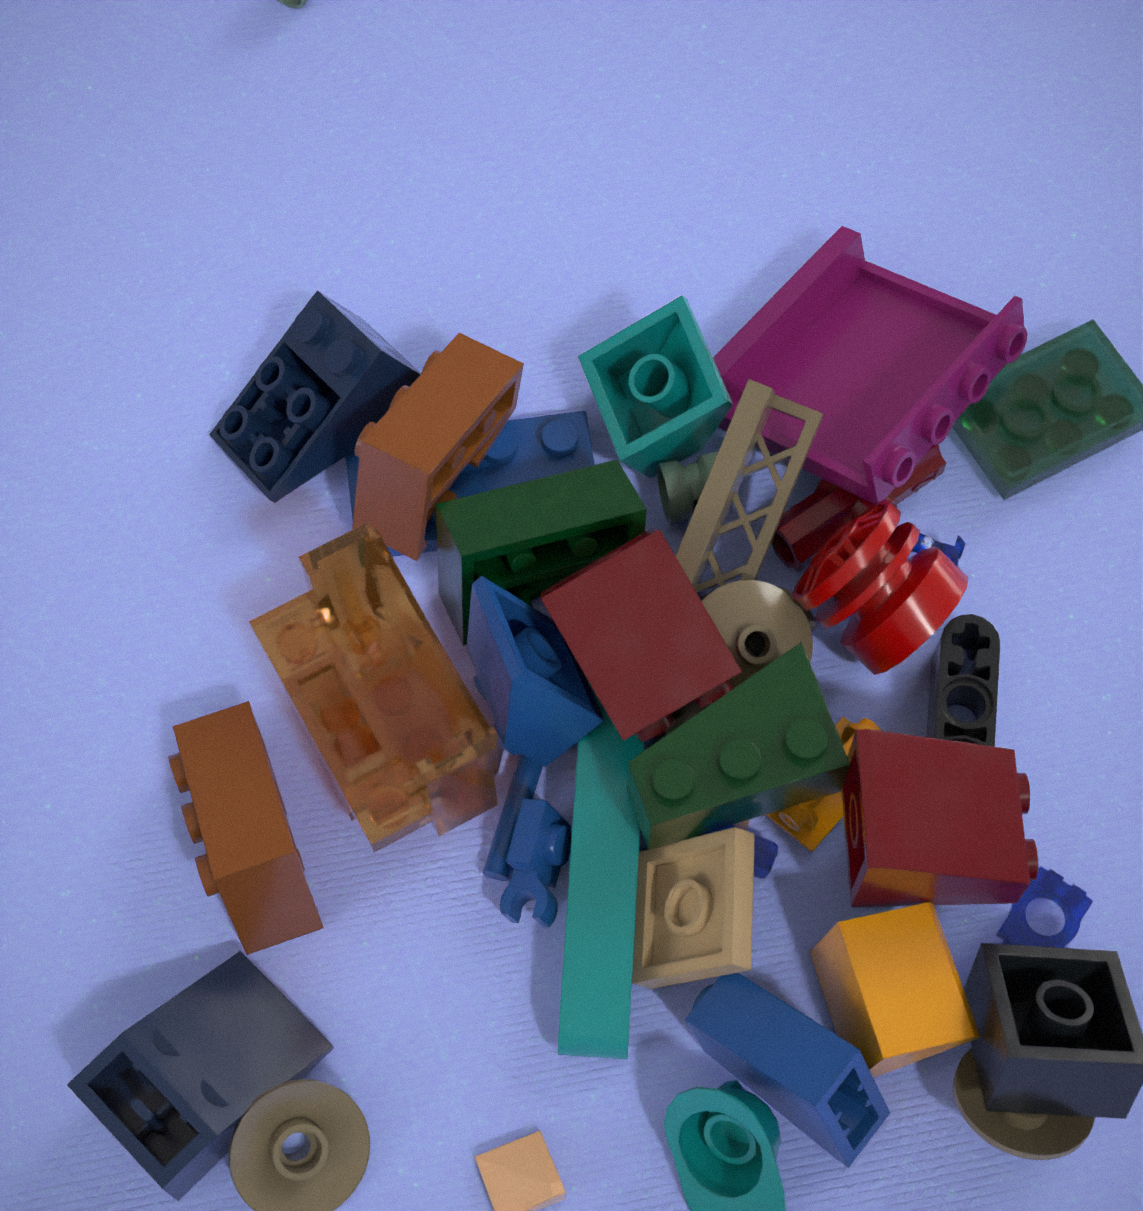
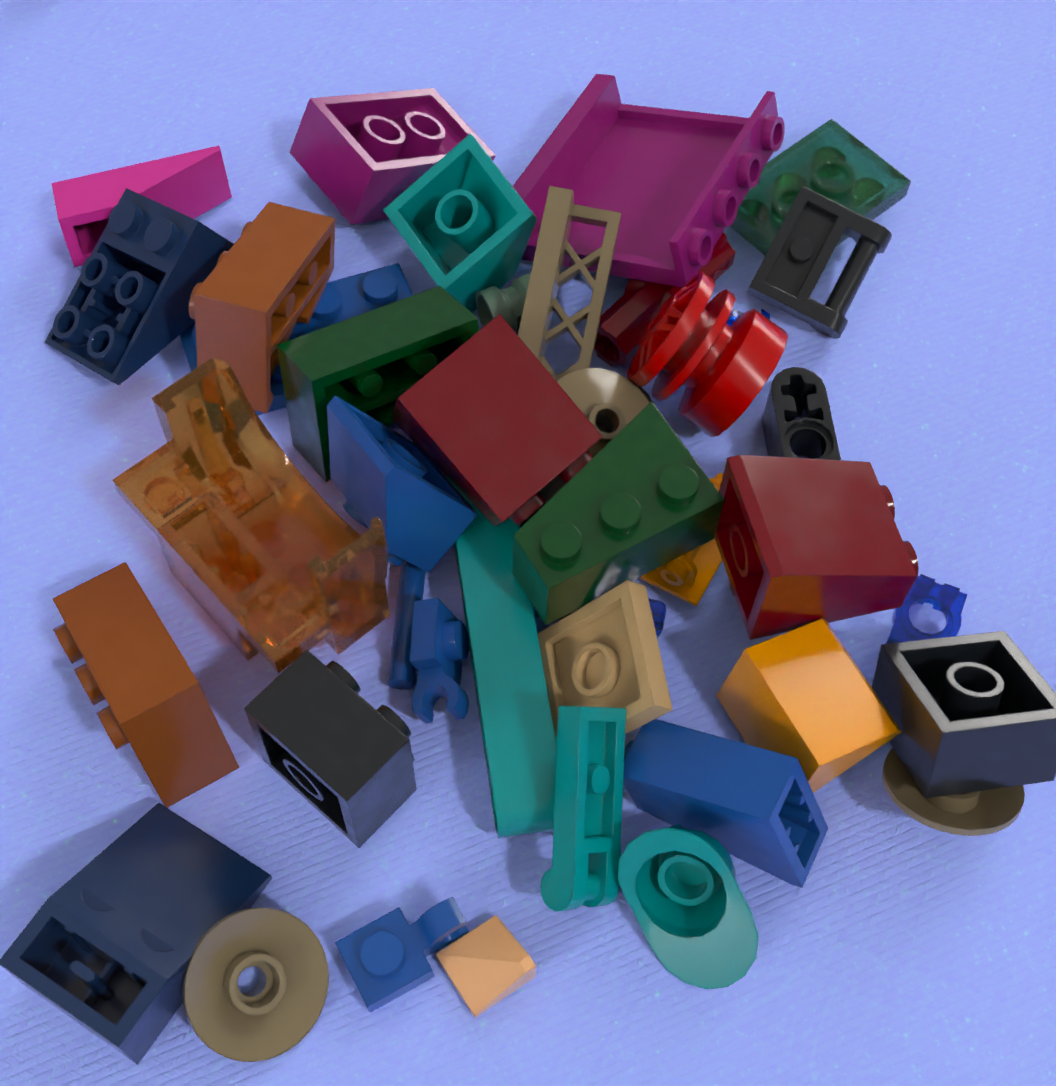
camera: 15 degrees left, 5 degrees down
none -> dark pink slope [51,145,232,268]
none -> black brick [244,650,417,848]
none -> magenta slope [289,88,496,225]
none -> blue plate [335,897,469,1013]
none -> teal plate [540,706,626,912]
none -> black plate [747,186,892,339]

